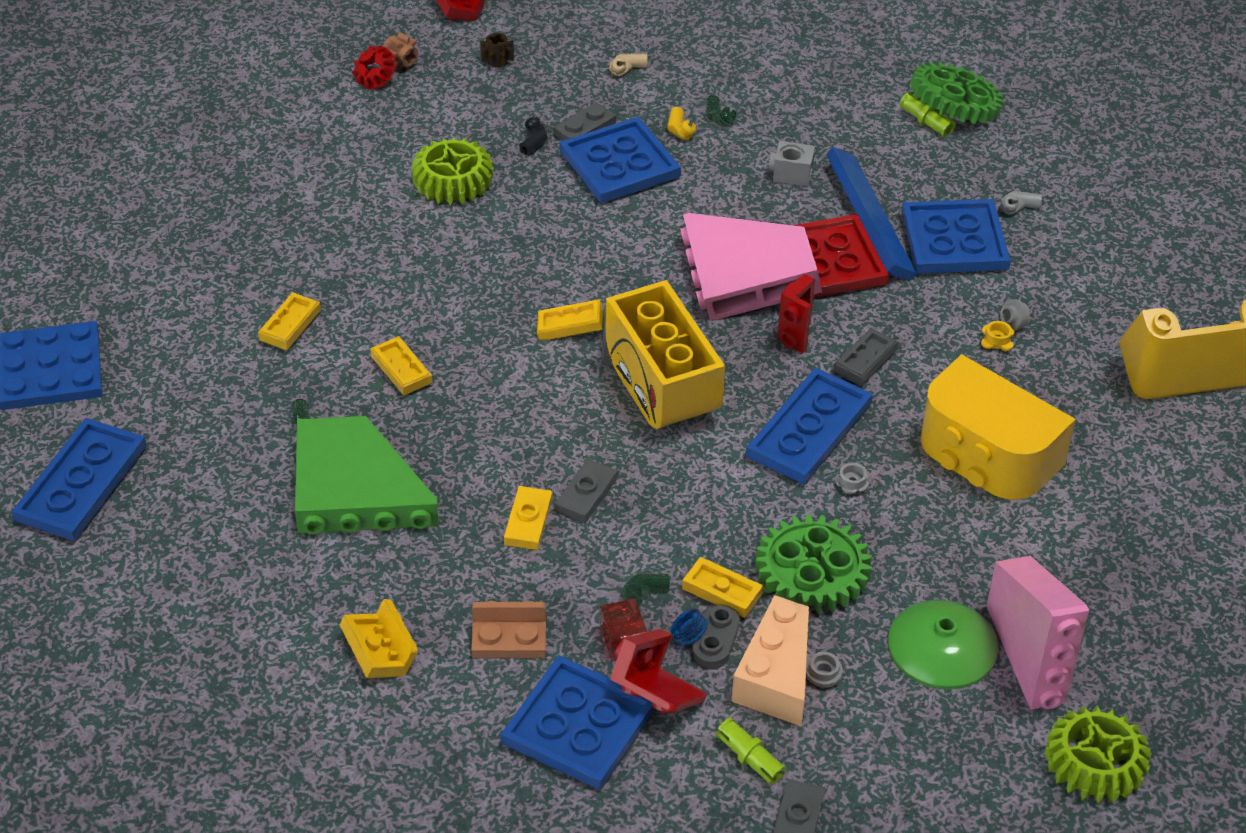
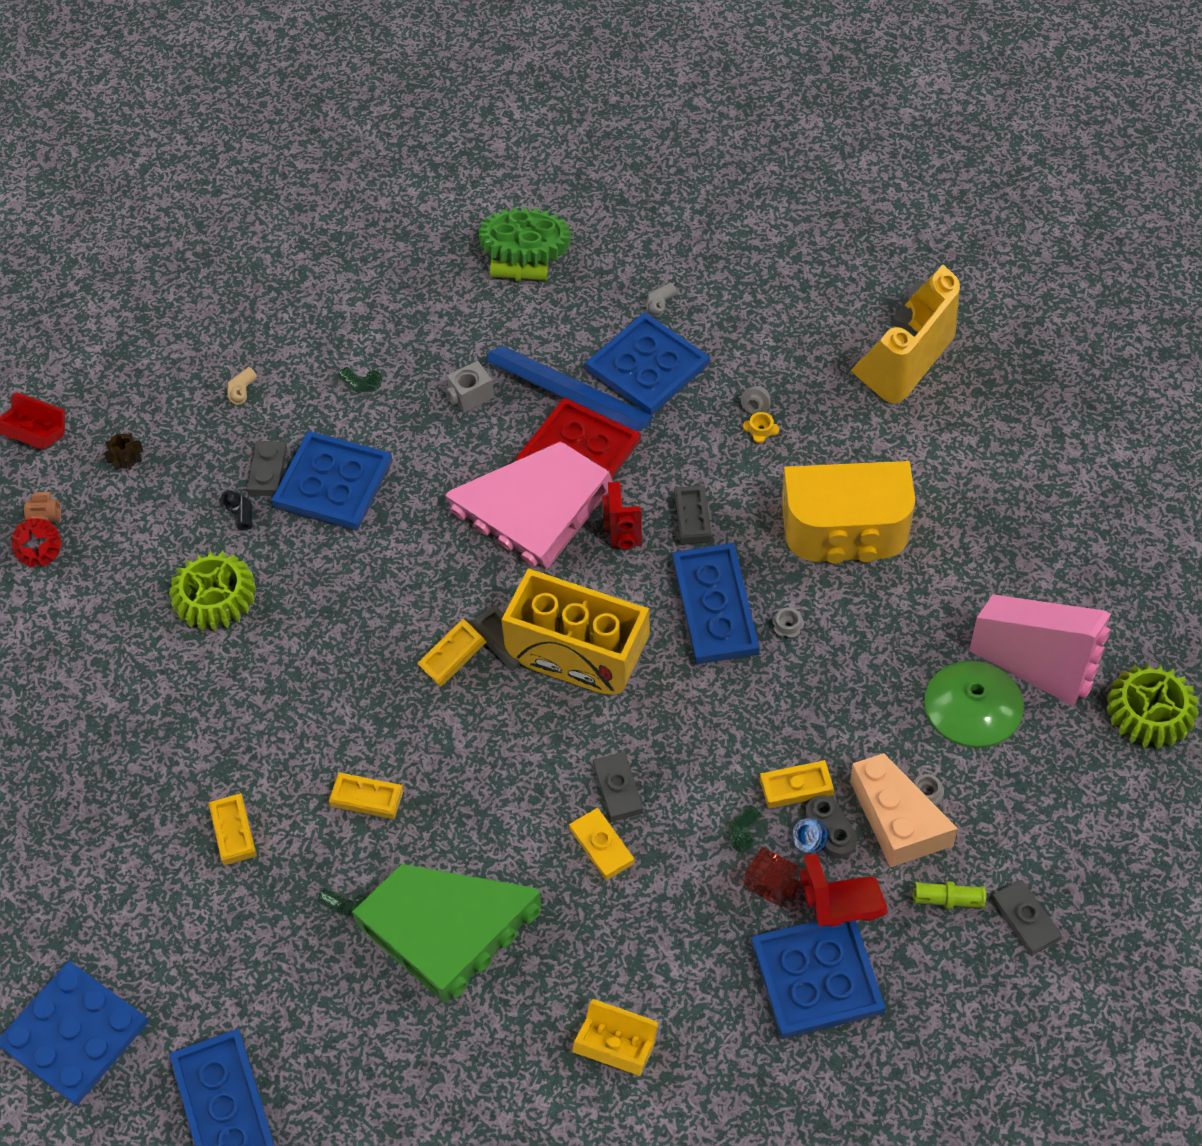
camera: 40 degrees left, 10 degrees up
nougat bracket [471,601,546,658] -> none
yellow arm [667,107,696,140] -> none
bright green gear [755,514,872,614] -> none

